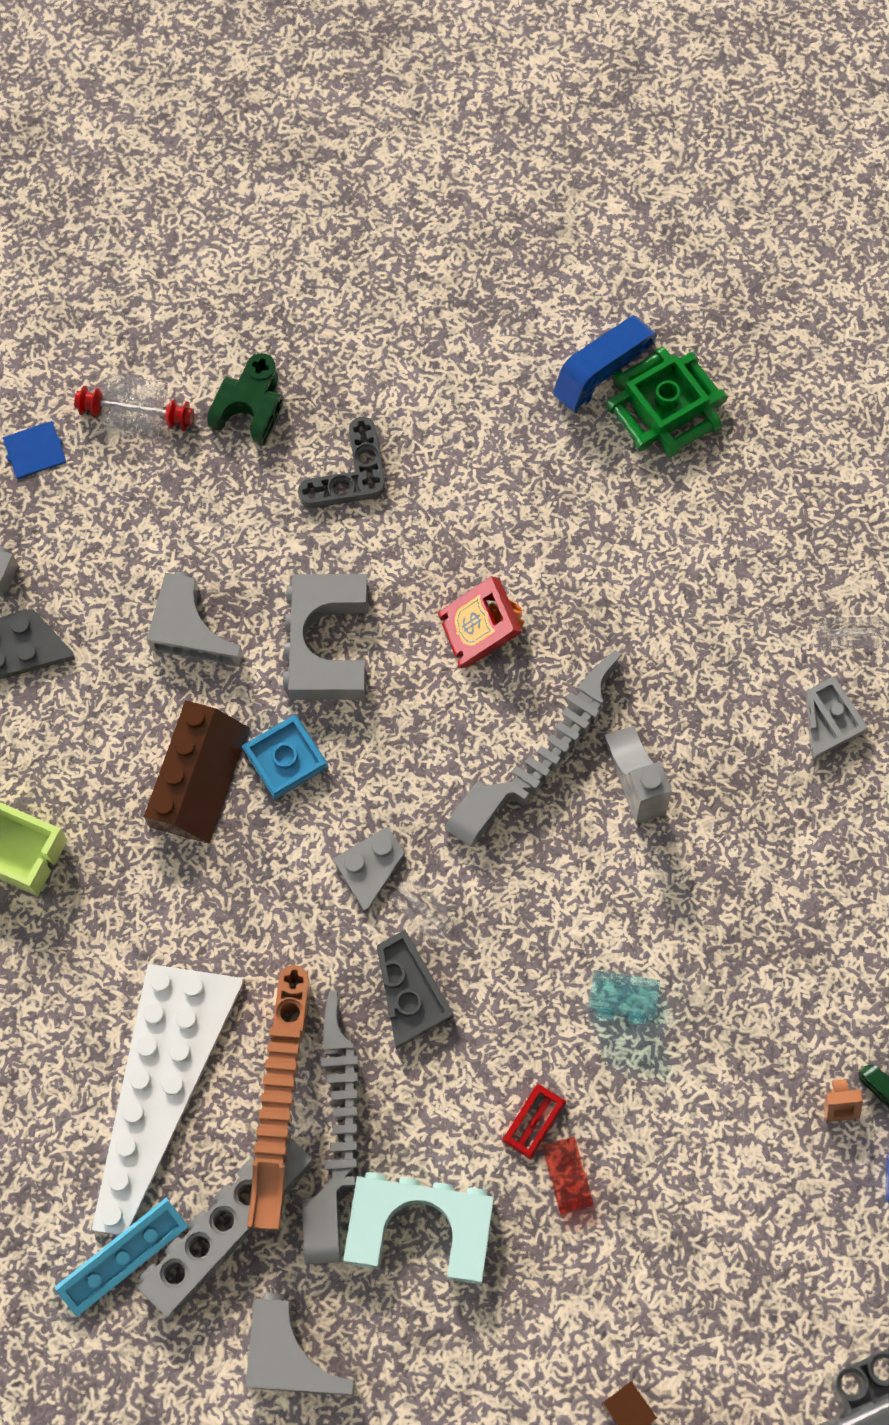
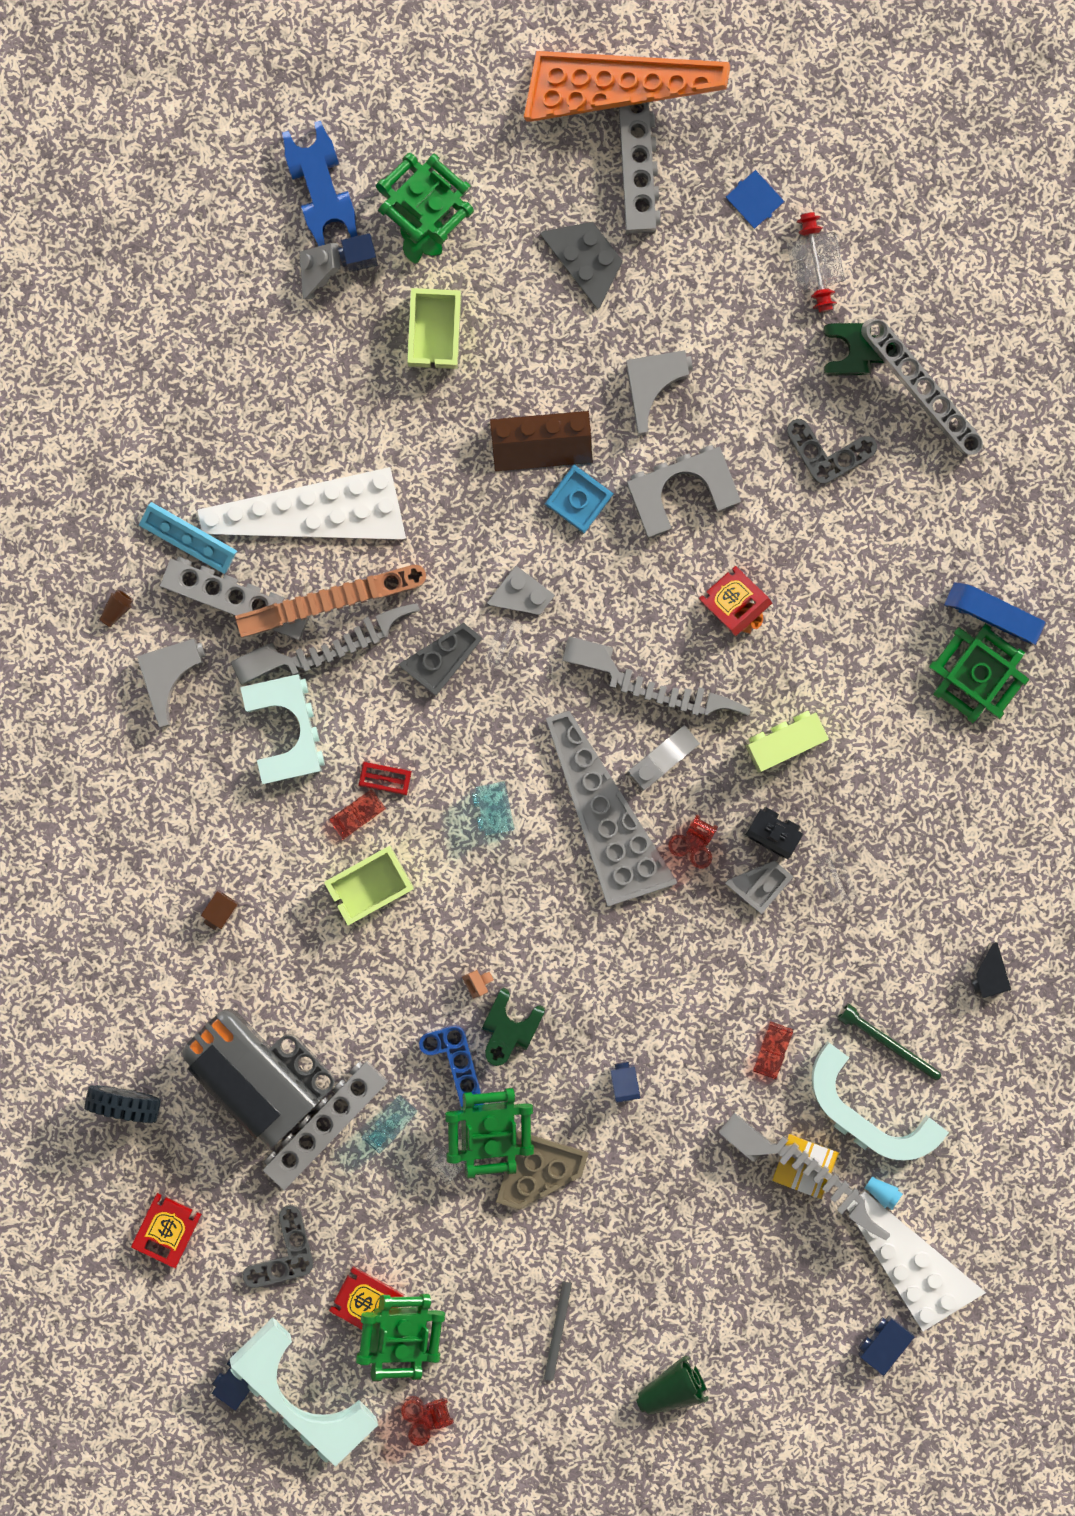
camera: 65 degrees right, 20 degrees up
none -> reddish brown cone [99,589,133,627]
none -> yellowish green piece [324,845,415,925]
none -> light grey wing [546,711,677,906]
none -> clear red piece [668,814,718,869]
none -> black hinge [742,807,803,860]
none -> yellowish green piece [745,711,829,772]
none -> light grey beam [861,319,983,455]

